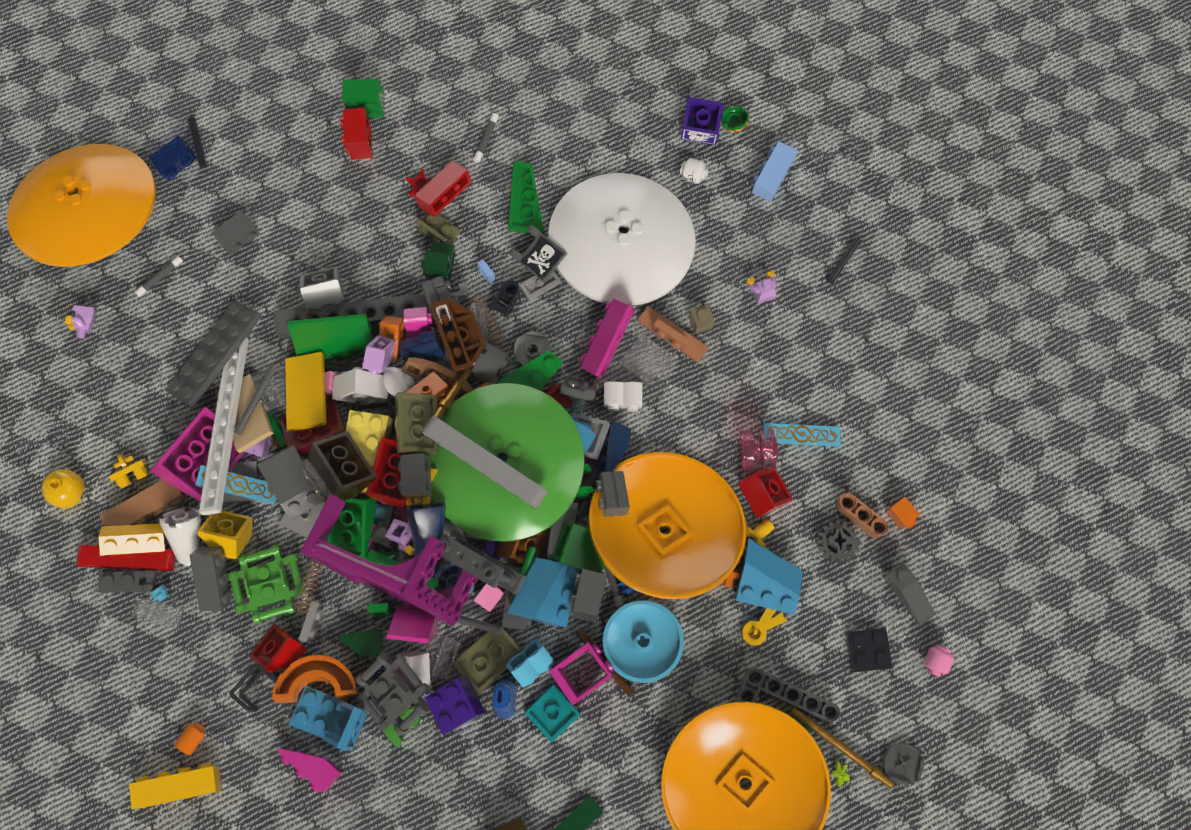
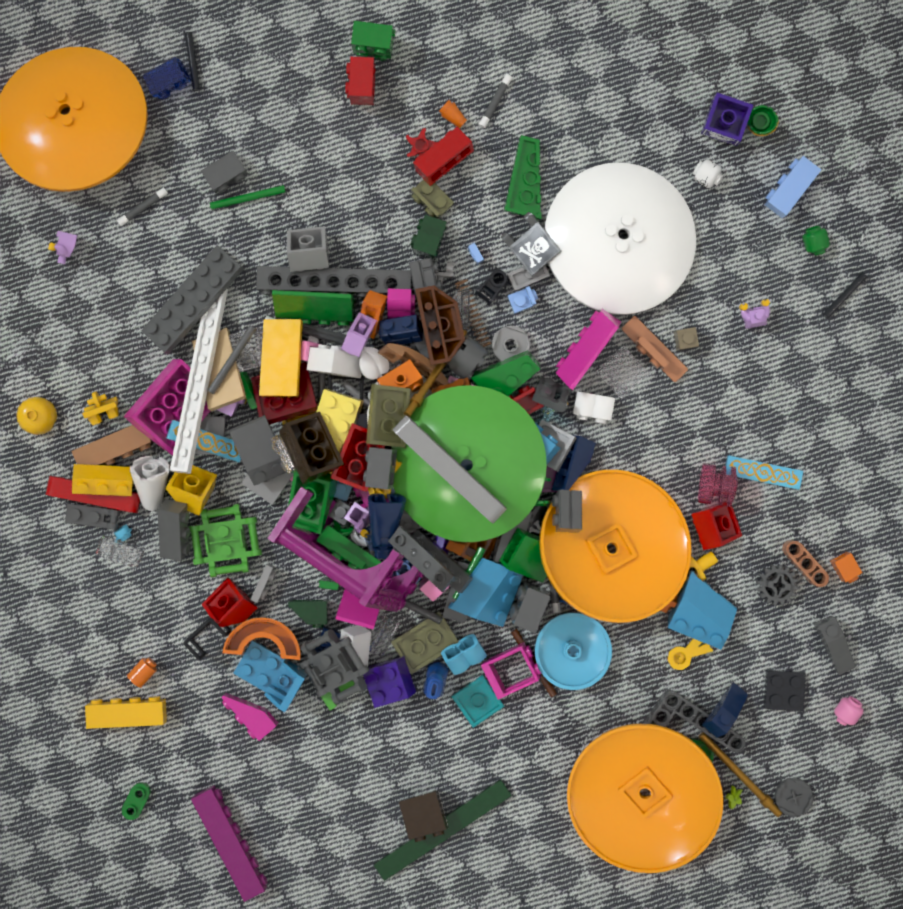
camera: 15 degrees right, 15 degrees up
medium nougat piece [294,559,323,613] -> none
none -> green bar [209,185,286,210]
none -> orange cone [439,100,467,128]
none -> light blue bracket [507,286,538,314]
none -> dark blue slope [702,682,748,738]
none -> green head [802,226,830,256]

